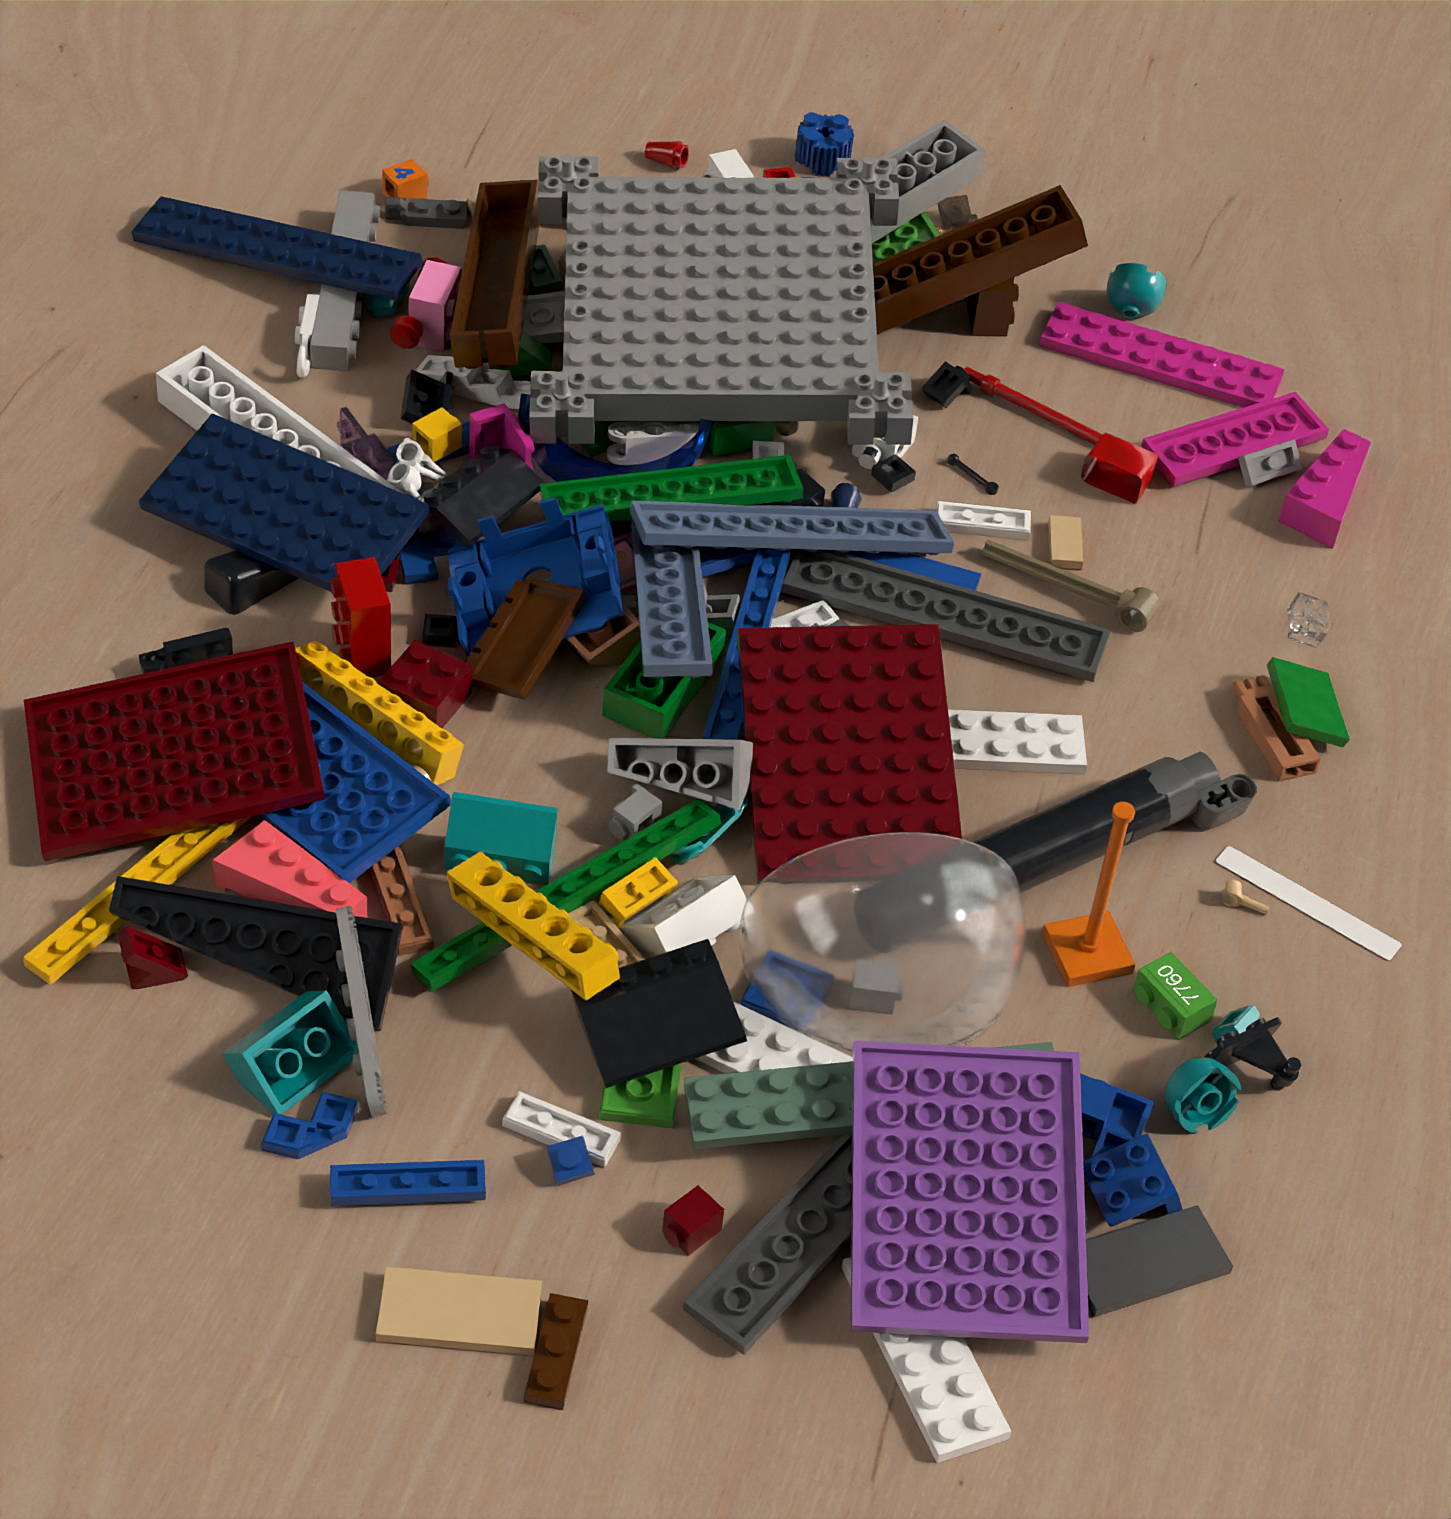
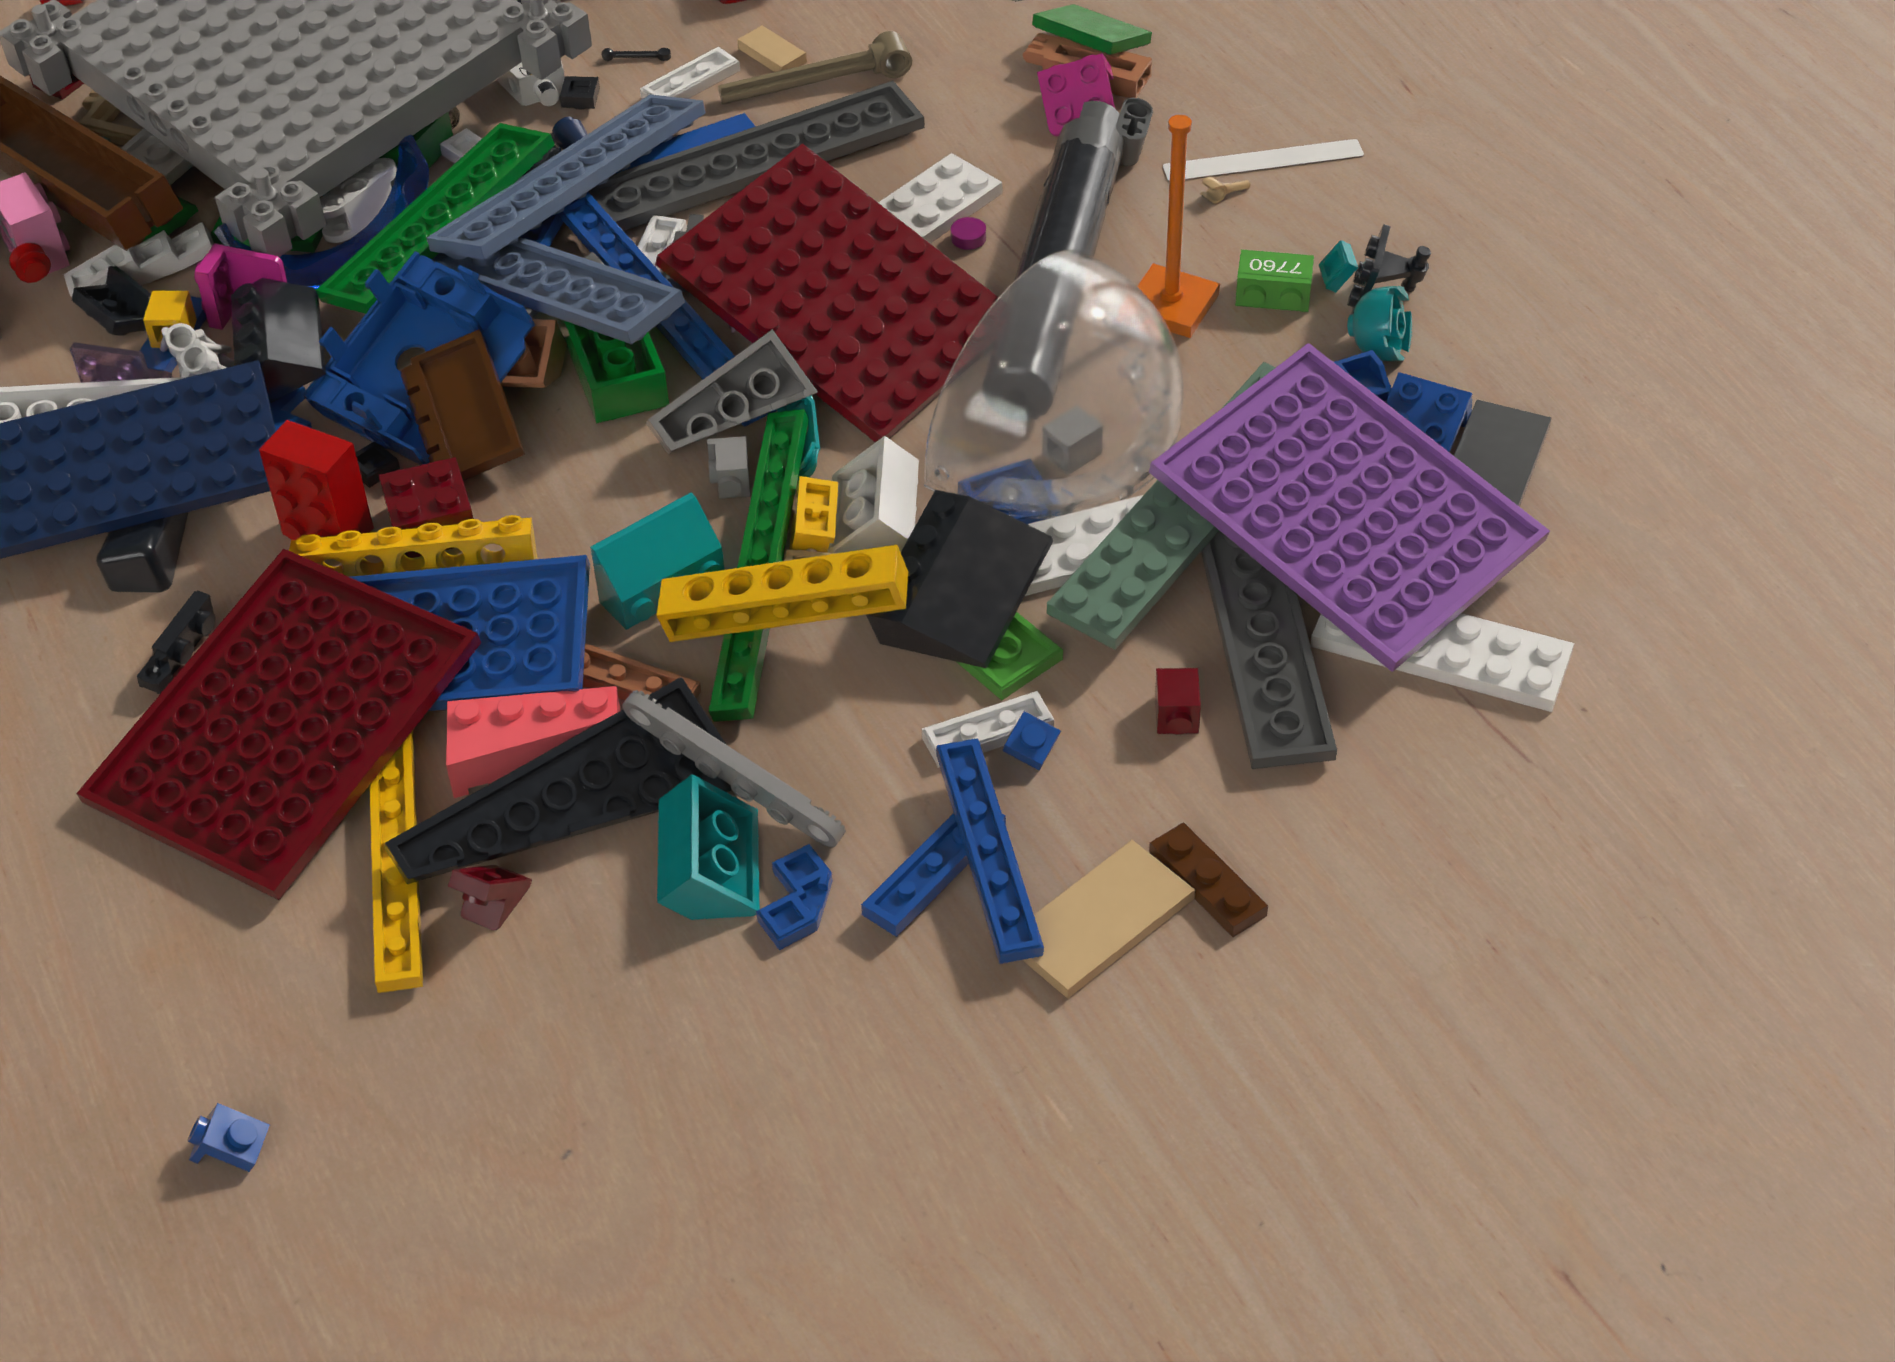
camera: 40 degrees left, 0 degrees up
none -> blue tile [936,738,1044,964]
none -> magenta tile [951,217,986,250]
none -> dark pink bracket [1037,53,1115,136]

